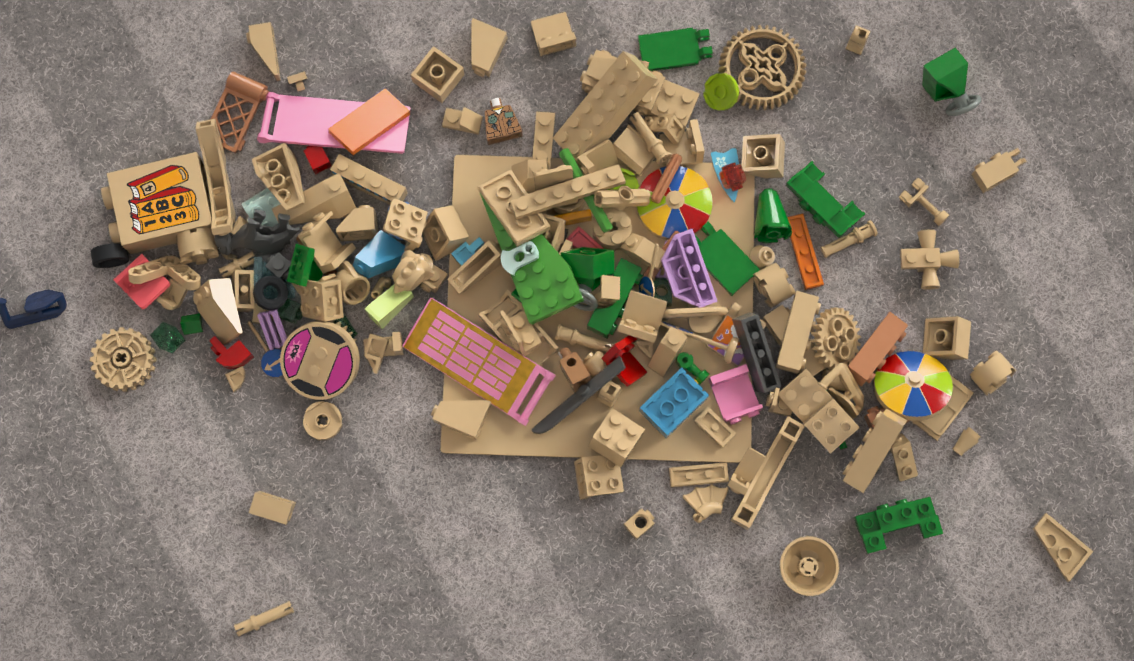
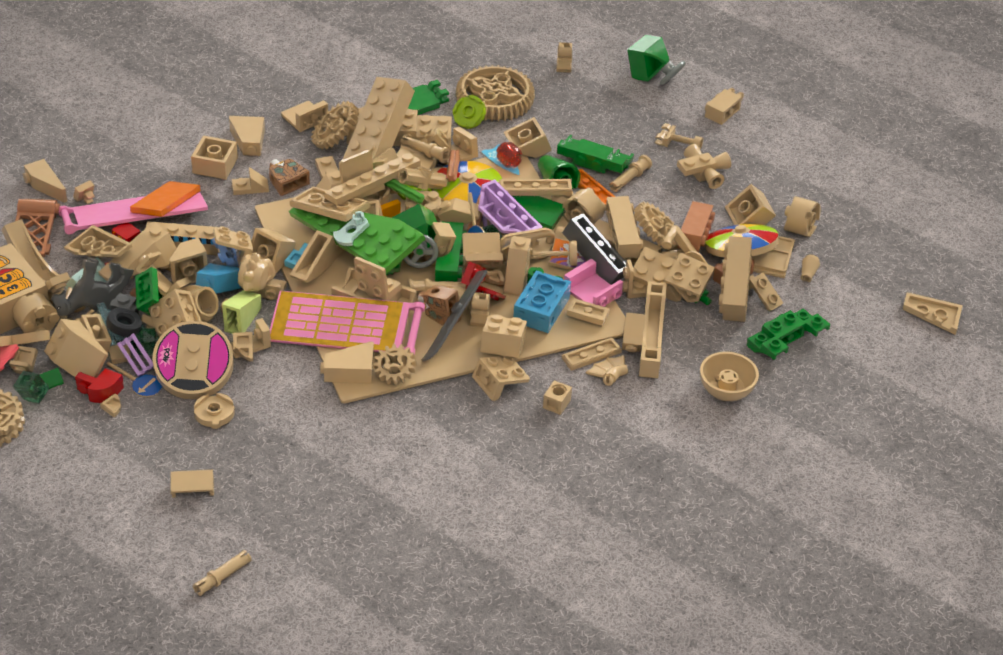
camera: 25 degrees left, 35 degrees down
none -> tan gear [311,101,360,150]
none -> tan gear [373,344,417,385]
none -> tan tile [499,179,572,196]

